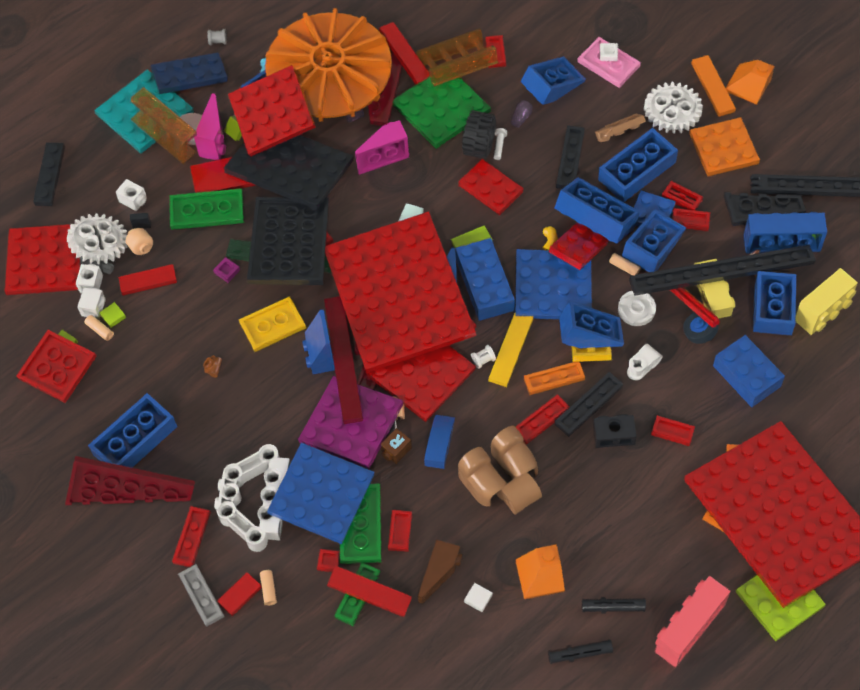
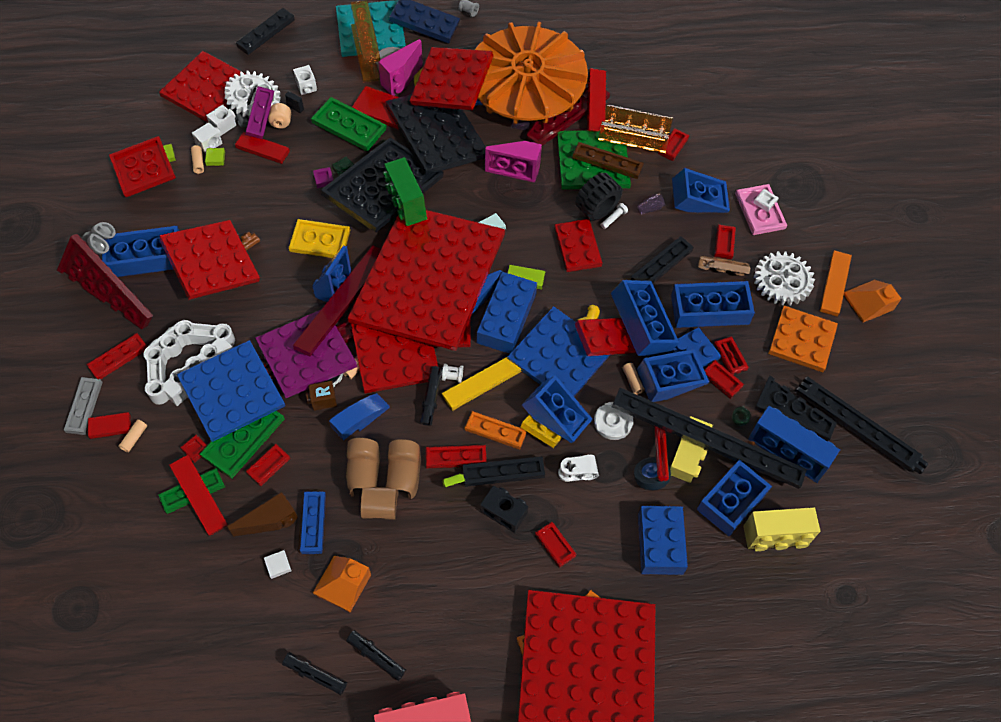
camera: 30 degrees right, 0 degrees up
none -> light grey piece [81,222,116,255]
none -> red plate [159,220,260,300]
none -> magenta plate [246,86,274,139]
none -> blue plate [300,492,326,554]
none -> green brick [383,157,427,226]
none -> black pin [420,366,443,426]
none -> lime tile [442,474,465,487]
none -> reddish brown tile [572,142,644,179]
none -> red tile [714,224,736,259]
none -> clear green bush [732,407,751,426]

